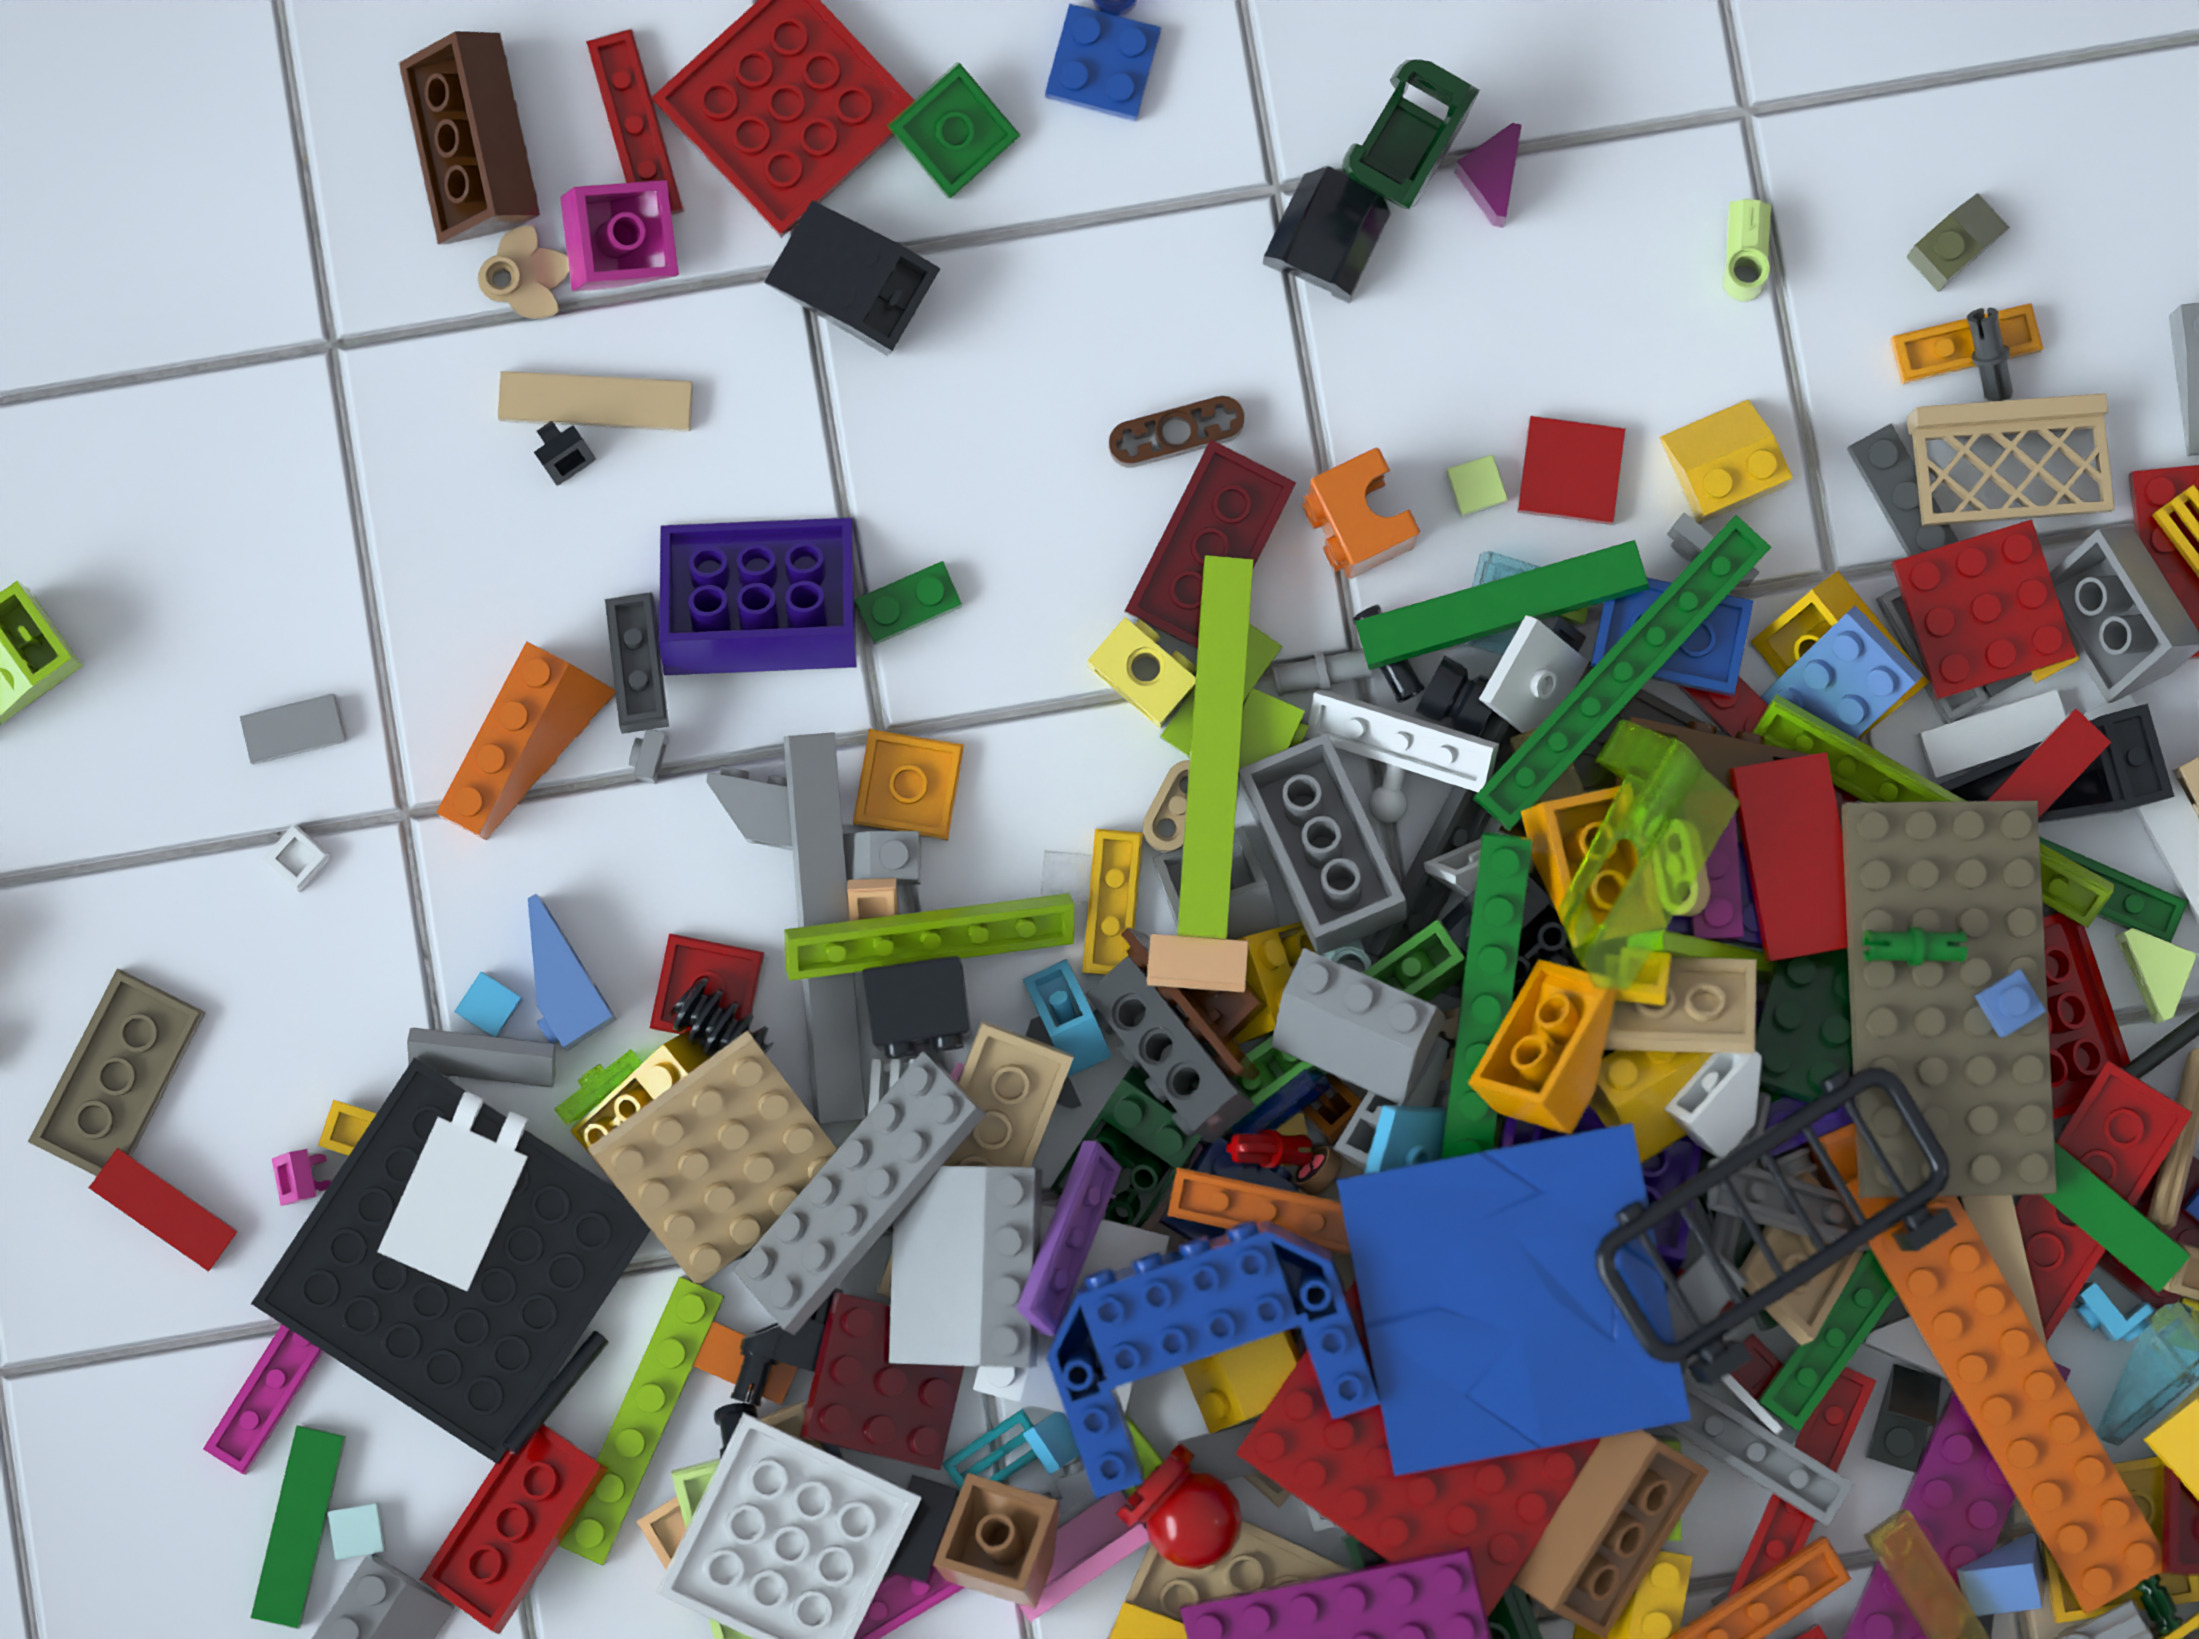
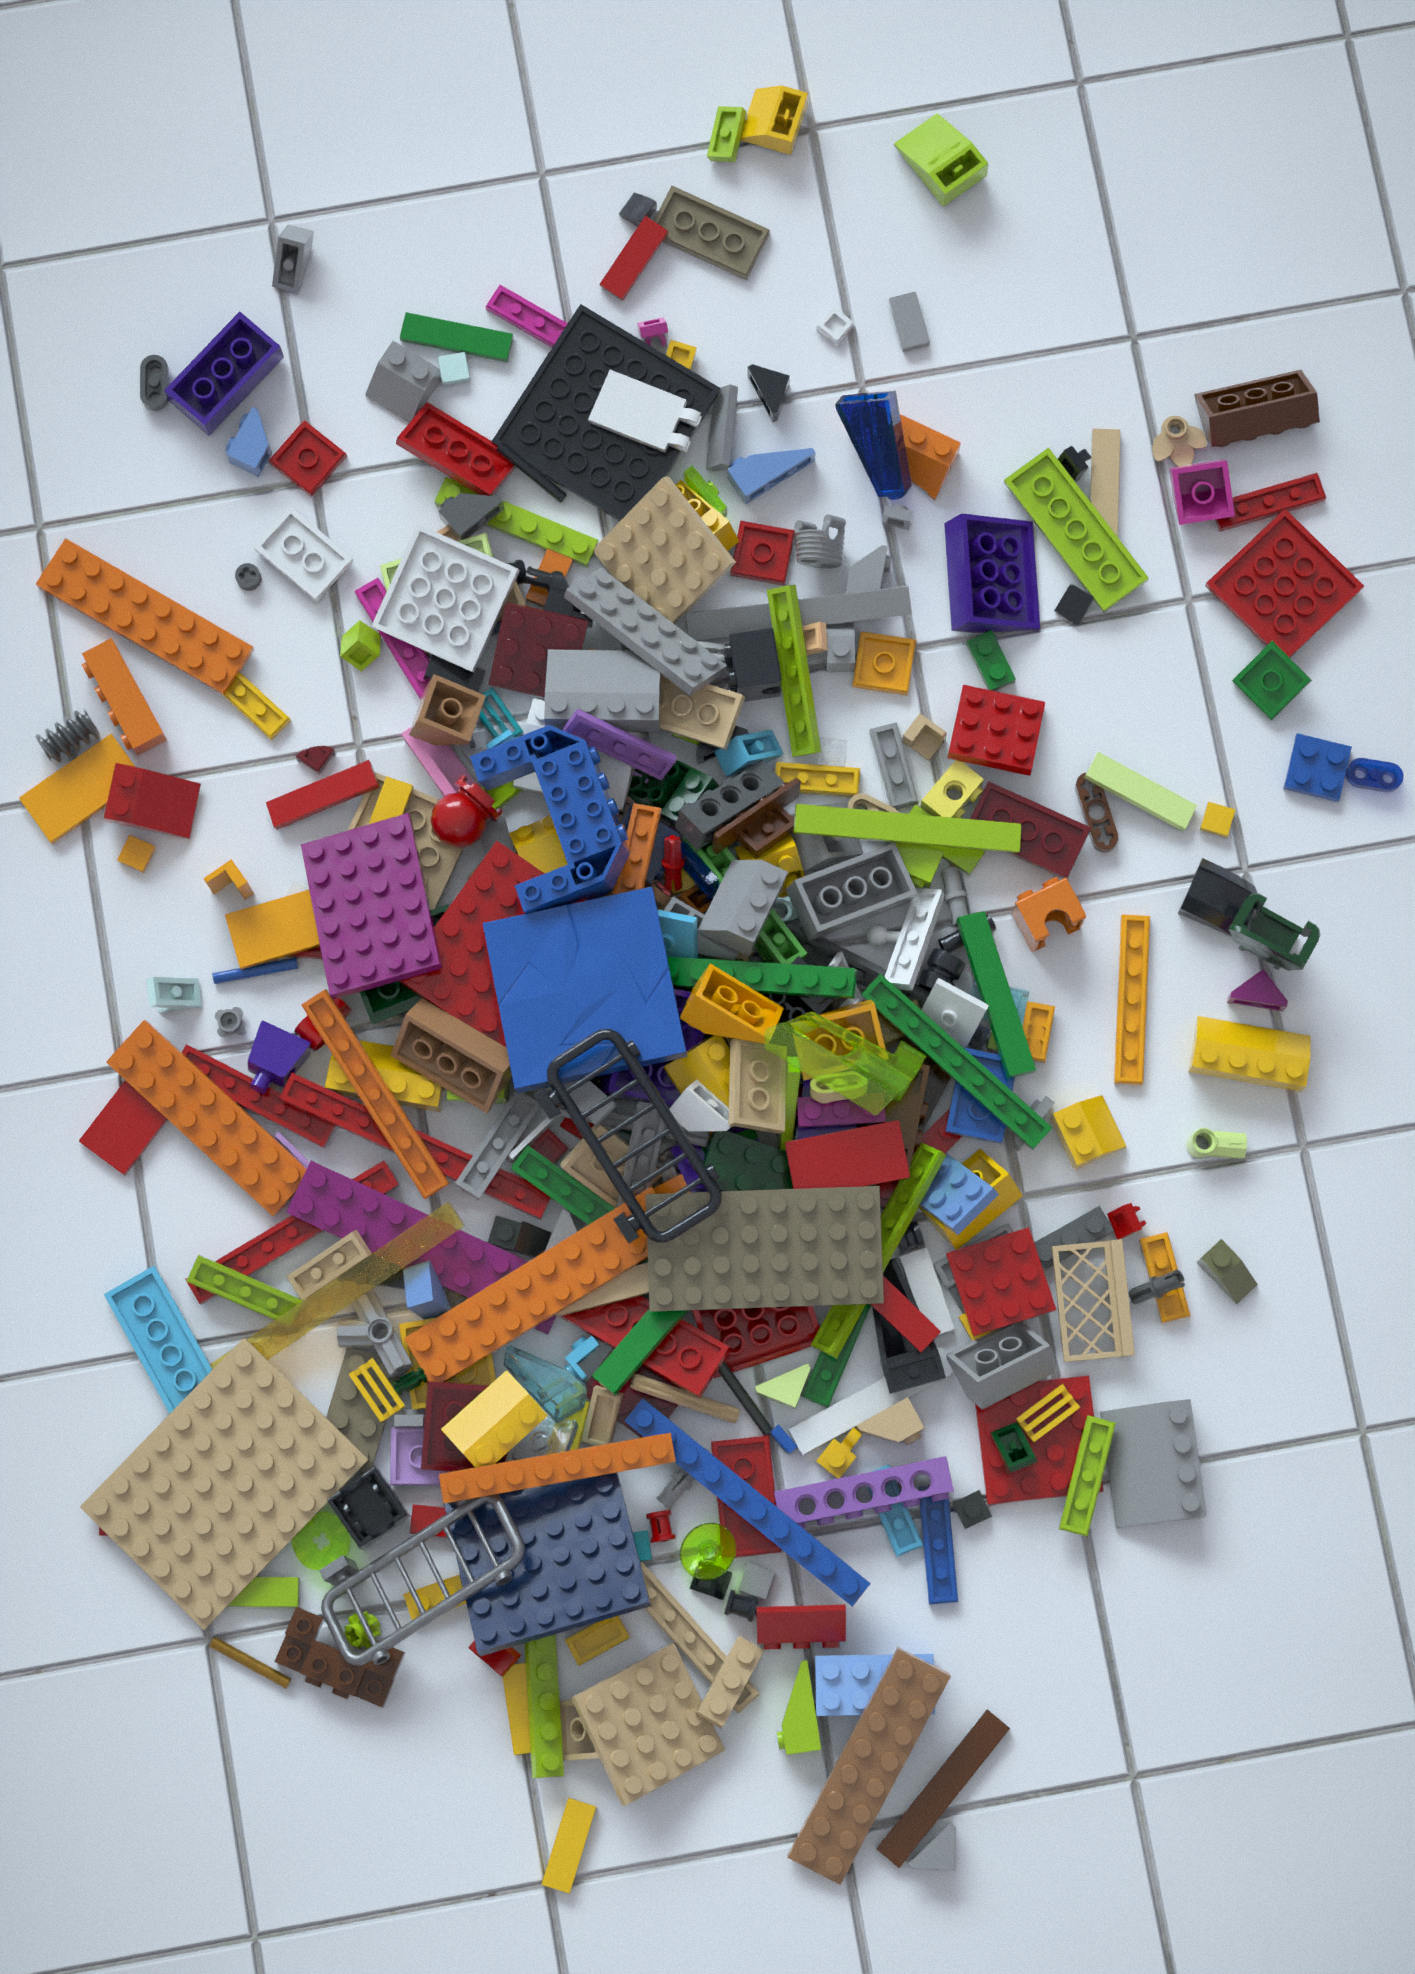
camera: 90 degrees right, 5 degrees down
medium azure tile [454,972,523,1037] -> none
dark grey tile [605,592,670,734] -> none
black piece [667,976,774,1057] -> none
black slope [764,200,941,356] -> none
light nougat tile [1147,934,1248,992] -> none
yellowish green tile [1446,455,1507,516] -> none
red tile [1517,416,1625,525] -> none
yellow plate [1616,948,1671,1005] -> none
green pin [1862,927,1968,966] -> none
medium blue plate [1974,969,2046,1038] -> none
none -> dark grey slope [438,493,504,541]
none -> black slope [619,192,657,227]
none -> black slope [747,364,790,423]
none -> light grey piece [794,514,846,569]
none -> clear blue slope [835,390,912,500]
none -> light grey tile [869,722,919,809]
none -> black wheel [899,1220,925,1255]
none -> tan panel [902,713,947,760]
none -> red plate [947,685,1045,776]
none -> lime plate [1004,447,1149,613]
none -> light orange plate [1022,1001,1055,1063]
none -> black slope [1054,584,1094,626]
none -> yellowish green tile [1084,752,1197,831]
none -> red tile [1107,1203,1146,1239]
none -> light orange tile [1114,914,1150,1085]
none -> yellow slope [1188,1016,1311,1092]
none -> yellow tile [1200,801,1236,838]

